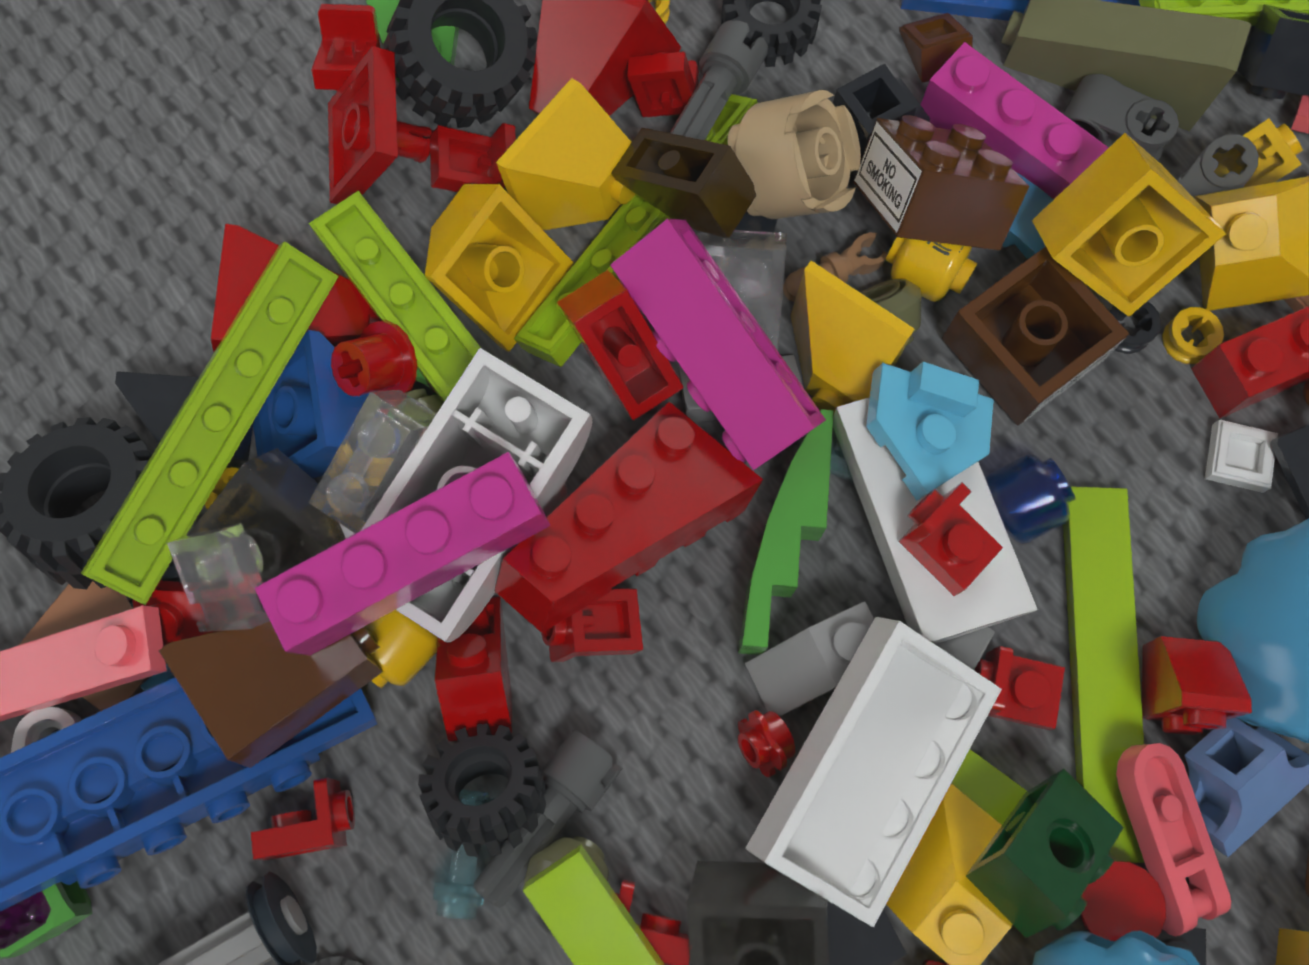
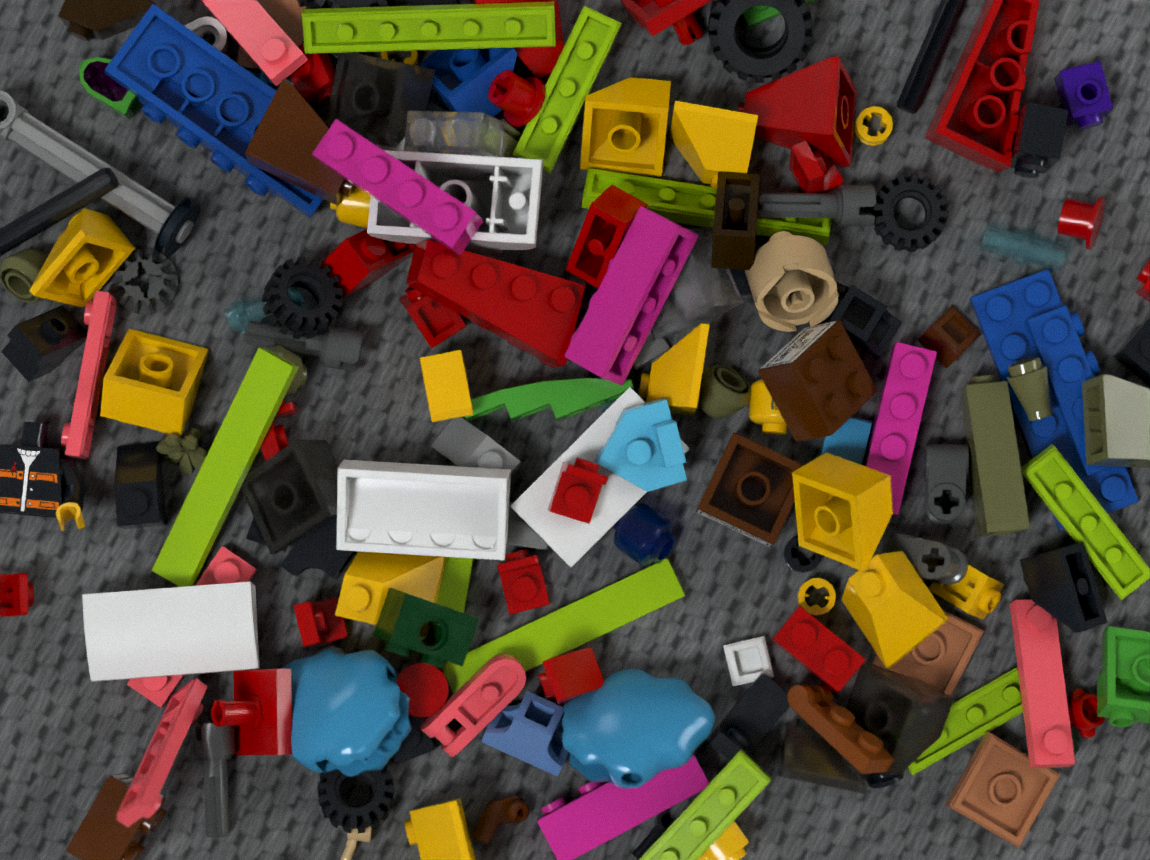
camera: 70 degrees right, 10 degrees up
clear plate [167,524,270,632] -> none
red bracket [251,777,355,860] -> none
red bracket [430,123,516,192] -> none
red plate [738,710,795,777] -> none
medium nougat piece [783,232,888,302] -> none
none -> yellow slope [420,350,473,422]

